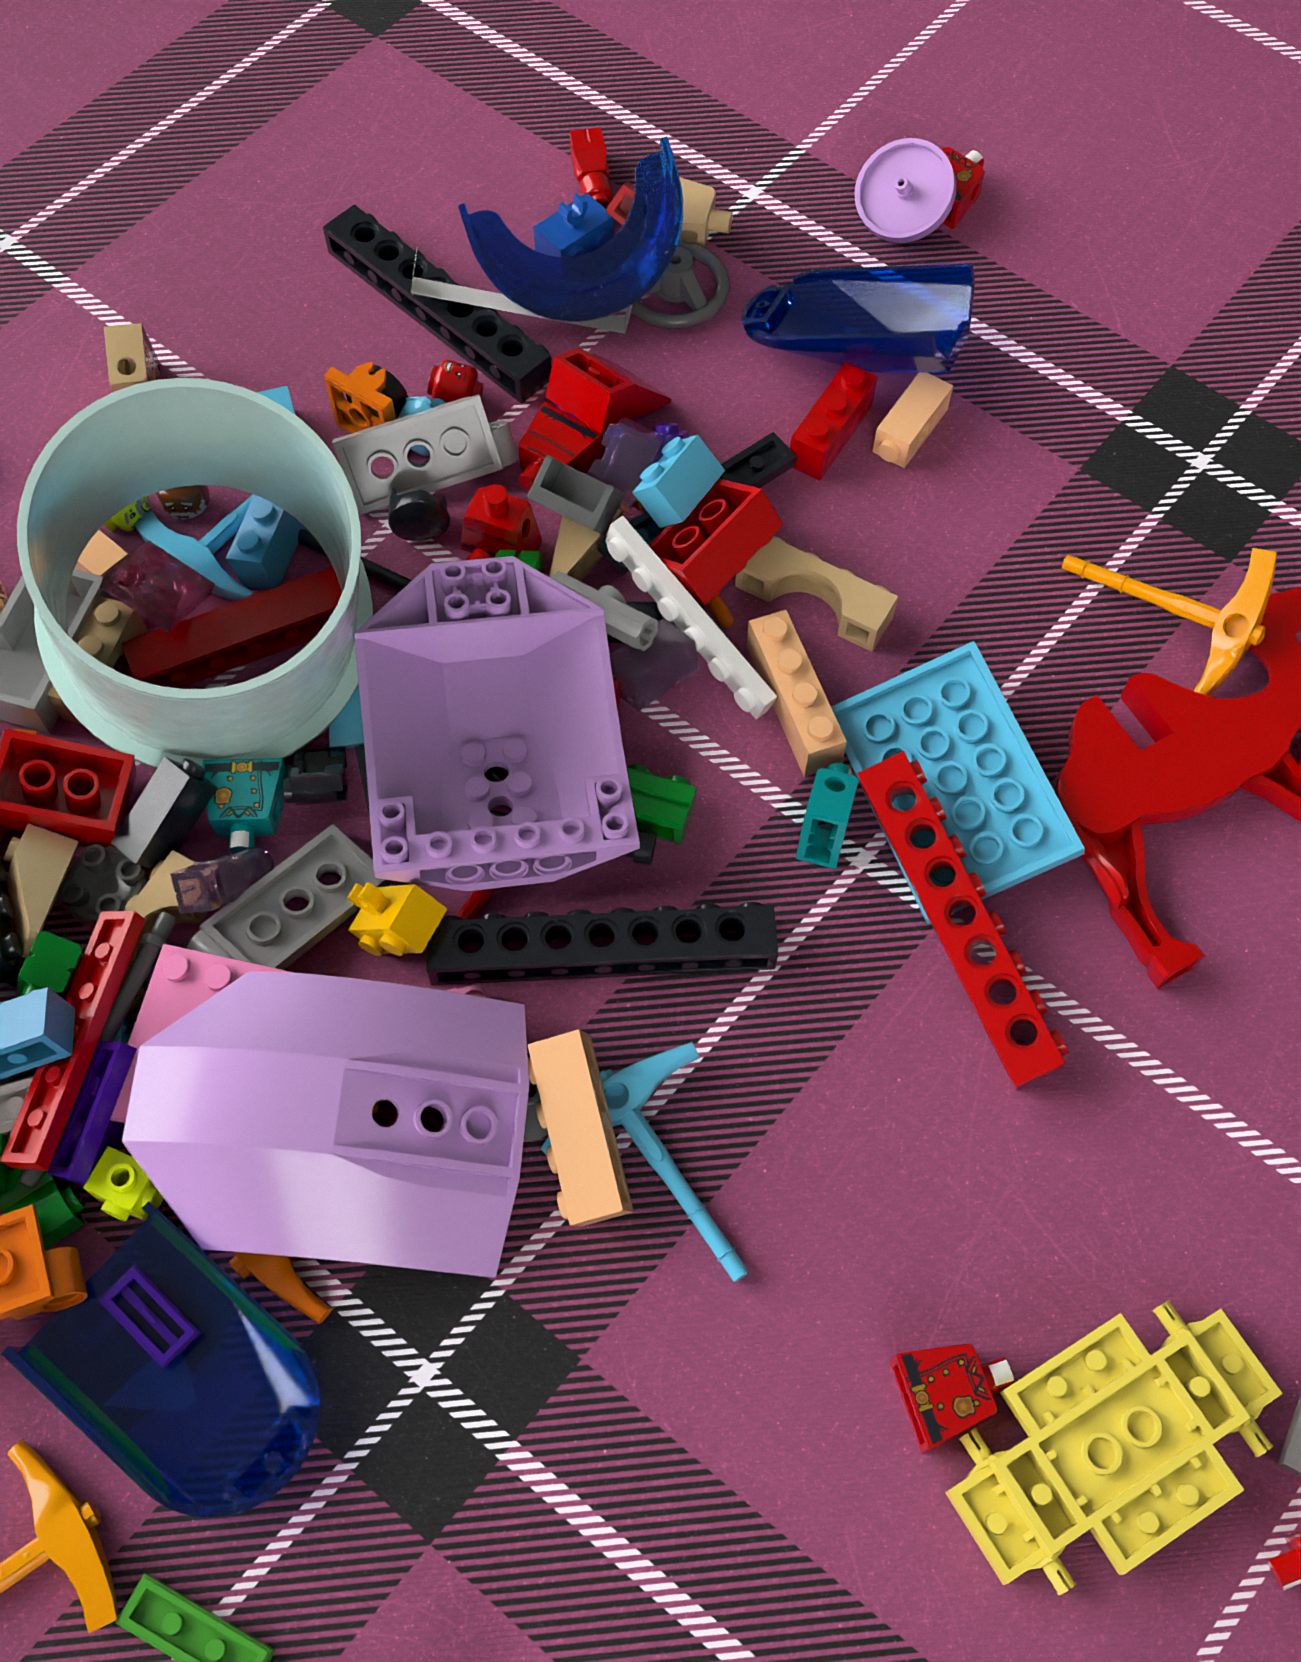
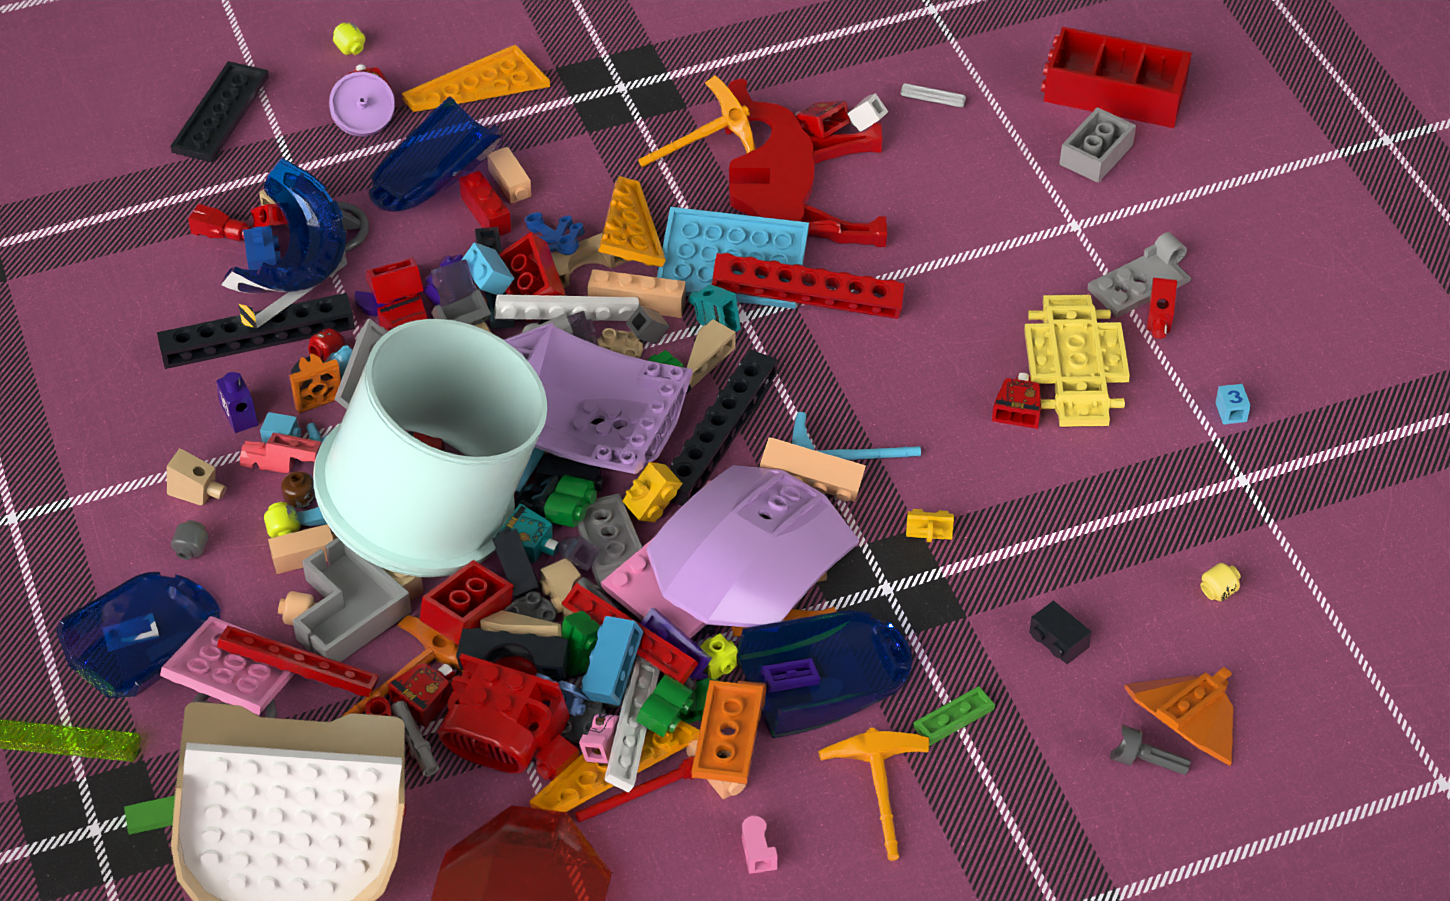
camera: 60 degrees left, 15 degrees down
none -> black plate [170,61,269,163]
none -> dark grey head [171,520,209,560]
none -> dark purple torso [216,372,258,433]
none -> neon yellow head [333,23,365,55]
none -> light orange wing [402,44,550,112]
none -> blue plant [525,212,585,255]
none -> green brick [544,475,597,528]
none -> tan dish [595,328,643,358]
none -> light orange wing [598,176,666,267]
none -> dark grey brick [626,305,670,344]
none -> tan slope [687,319,736,388]
none -> yellow hips [906,509,954,543]

